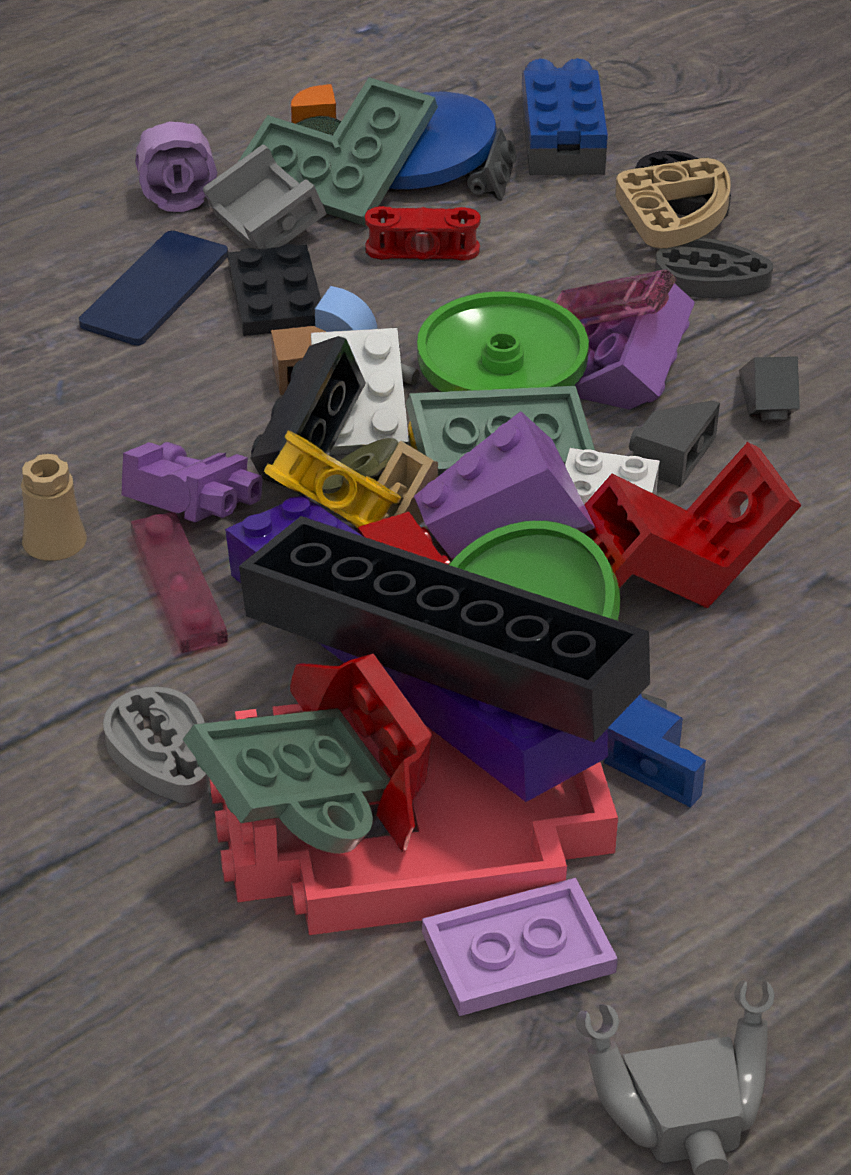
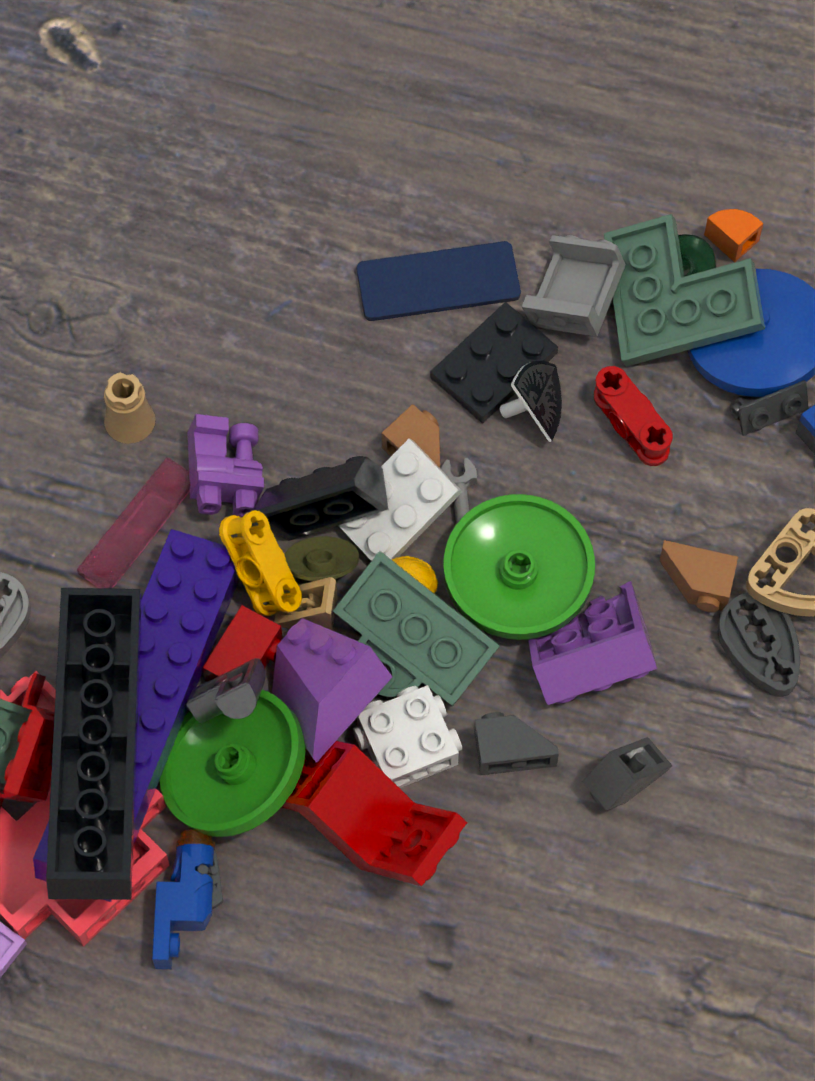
camera: 55 degrees right, 25 degrees up
lavender brick [135,122,217,212] -> none
light blue brick [315,286,377,332] -> none
clear pink plate [555,269,677,326] -> none
none -> flat silver brick [186,658,266,723]
none -> shield [500,360,562,442]
none -> medium nougat slope [660,540,738,612]

